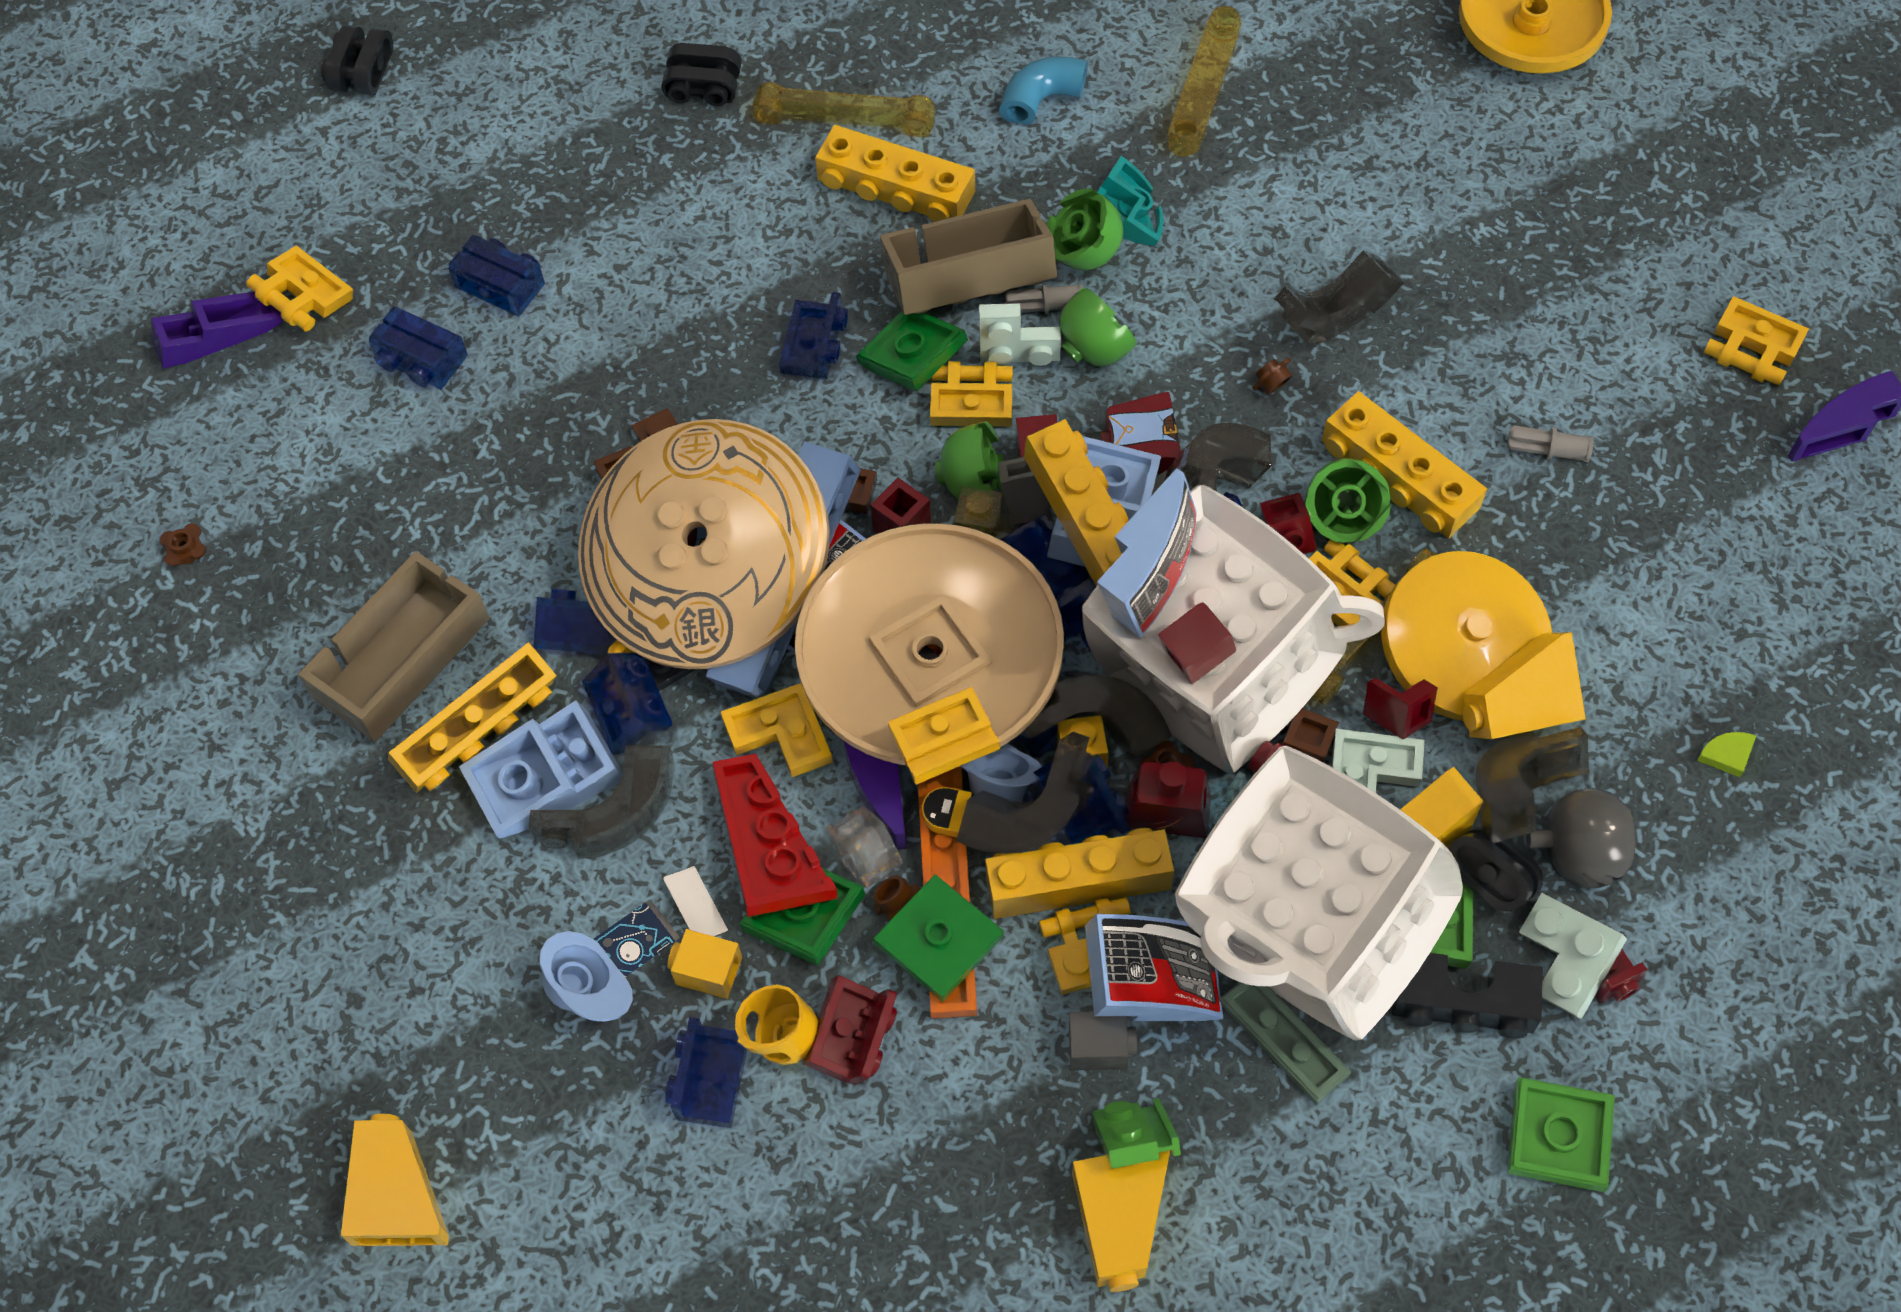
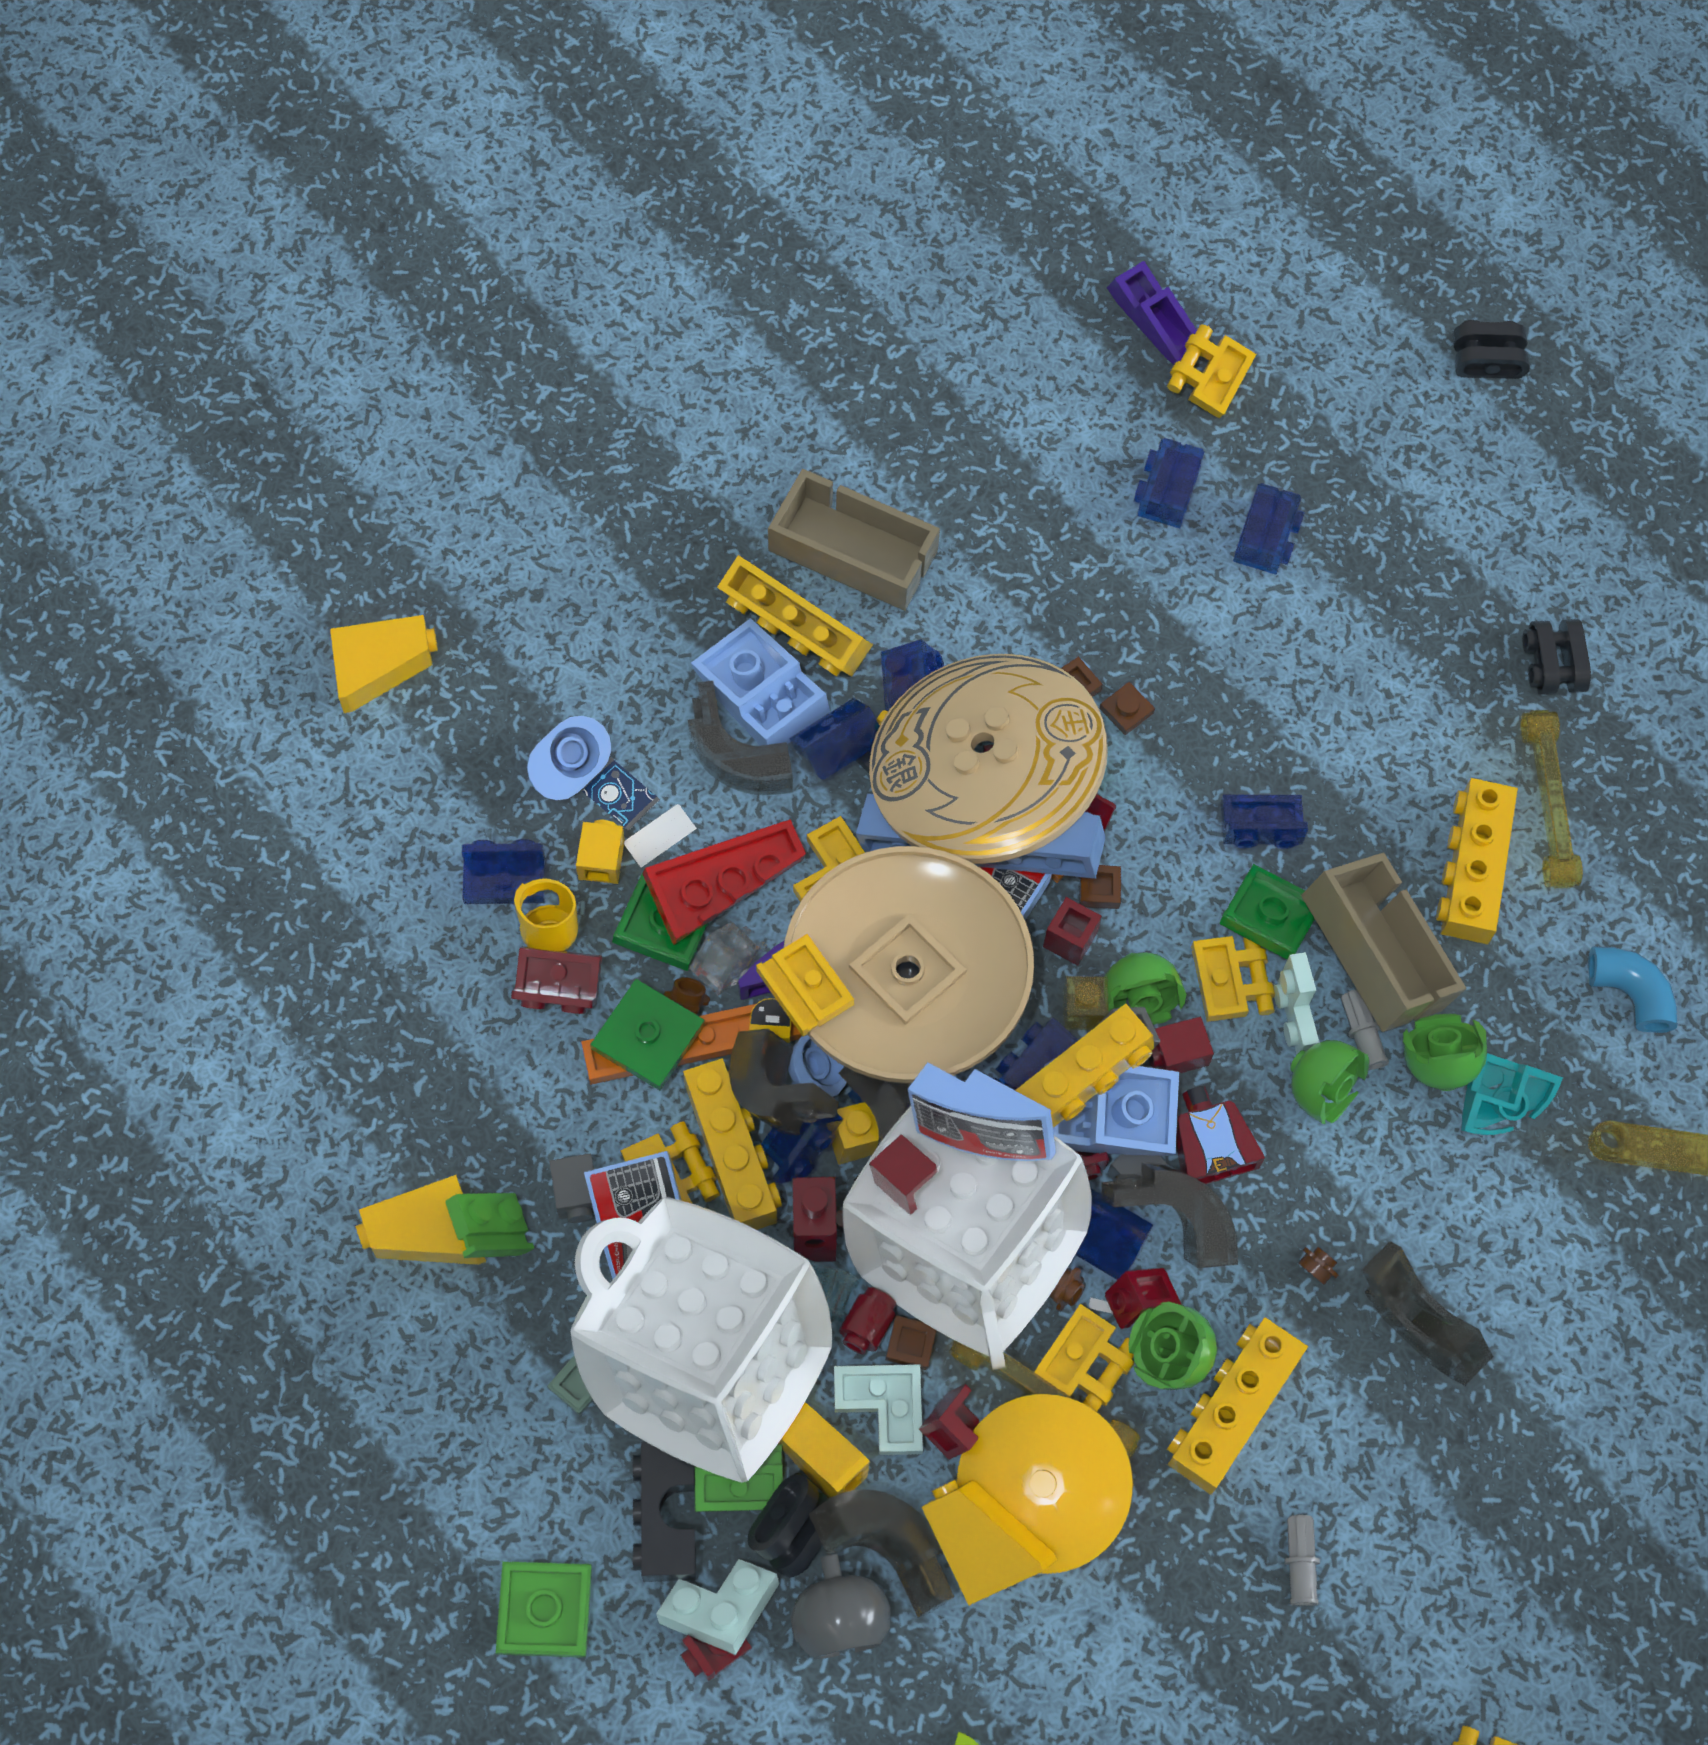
camera: 75 degrees right, 5 degrees up
reddish brown plate [159,524,206,567] -> none

